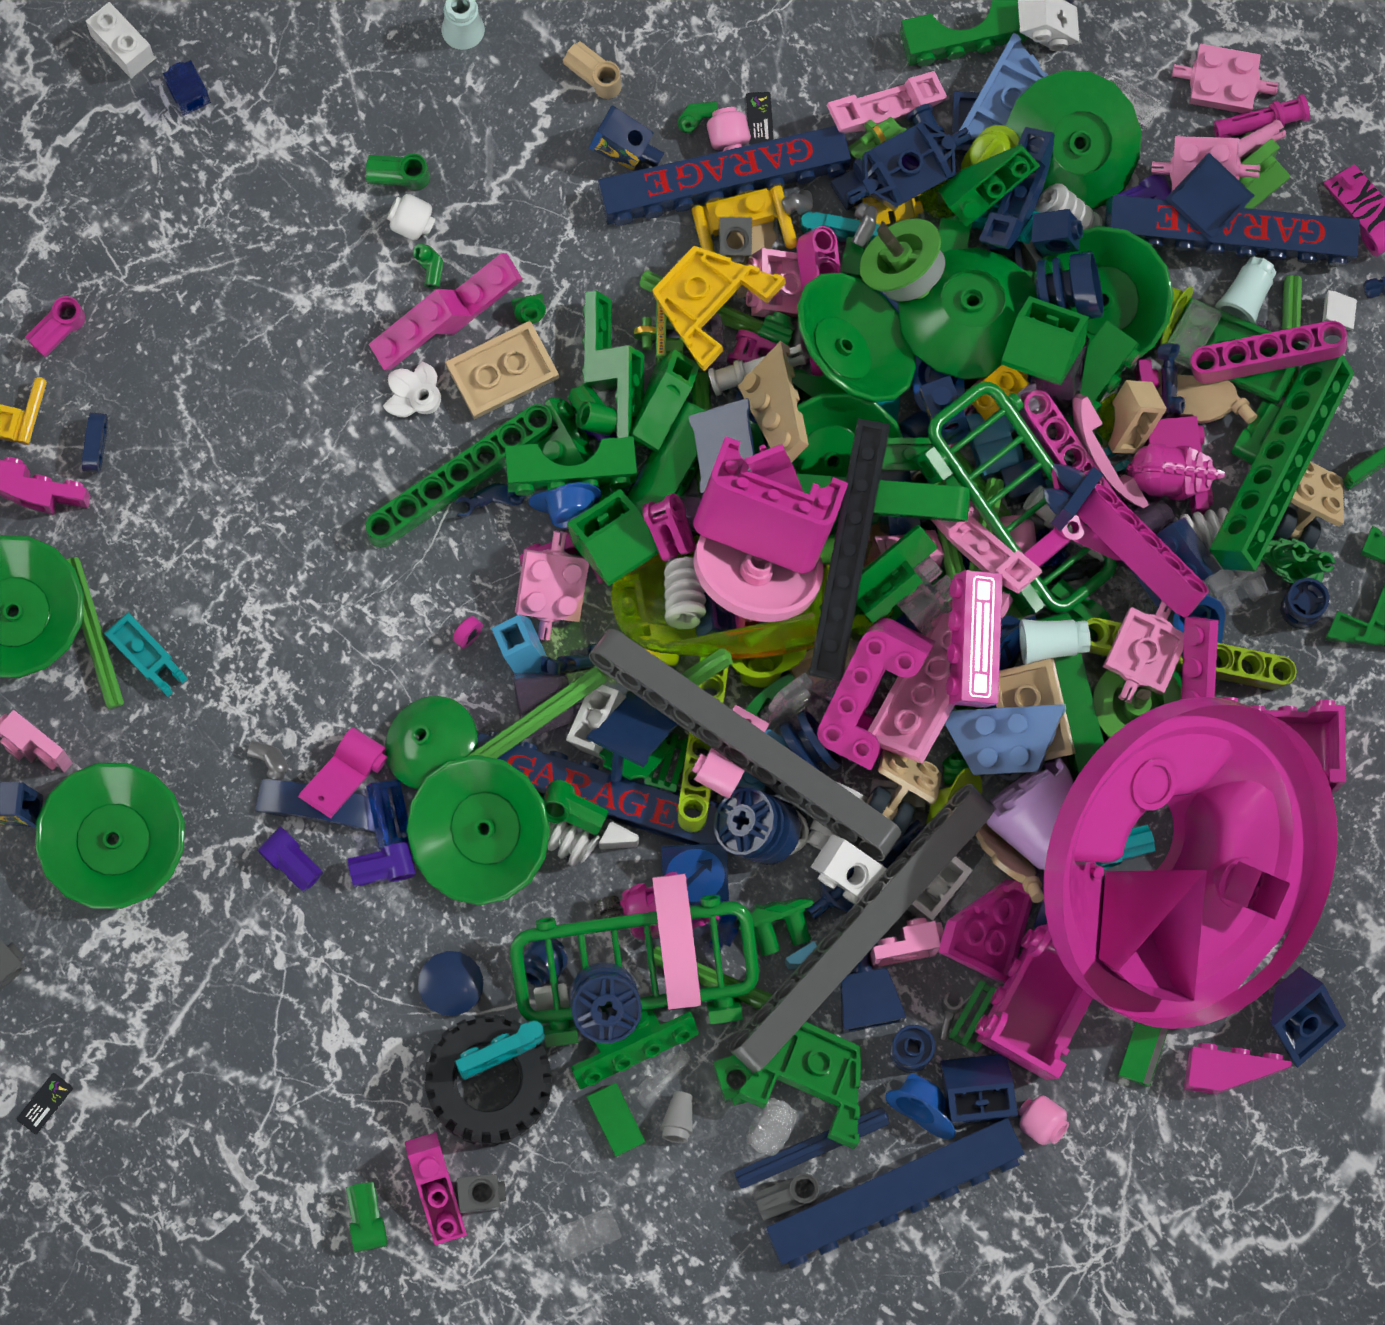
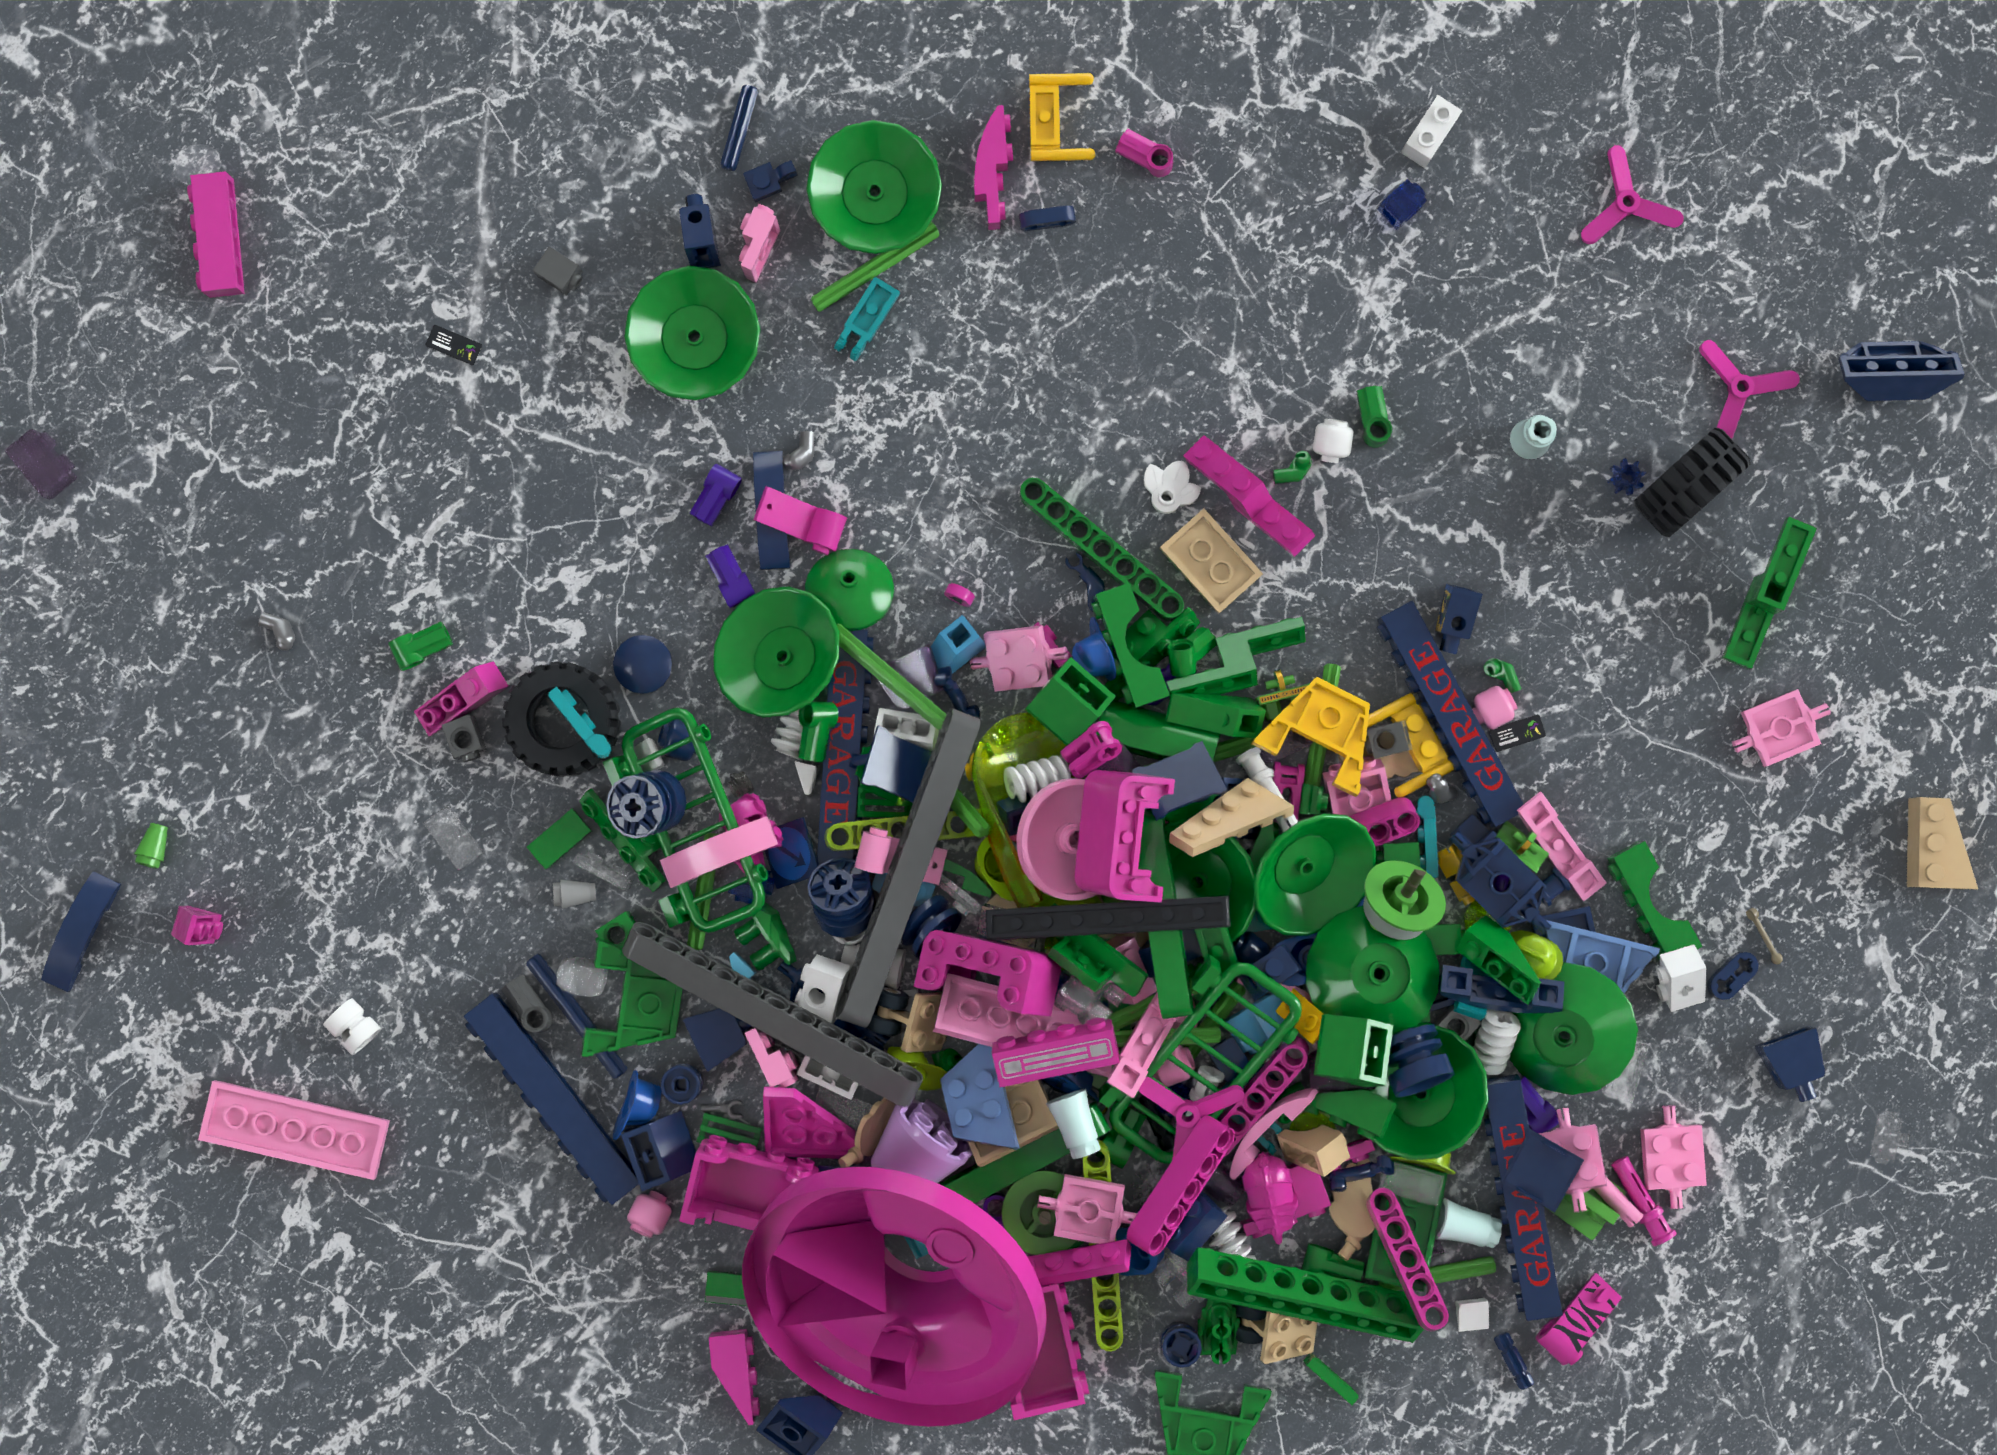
camera: 75 degrees right, 10 degrees up
clear blue tile [366,780,409,849] -> none
green plate [511,293,546,324] -> none
tan piece [563,41,622,99] -> none
dark pink door [745,444,803,492] -> none
flat silver arm [851,203,877,248] -> none
dark blue brick [1032,209,1083,256] -> none
dark blue tile [1043,464,1103,531] -> none

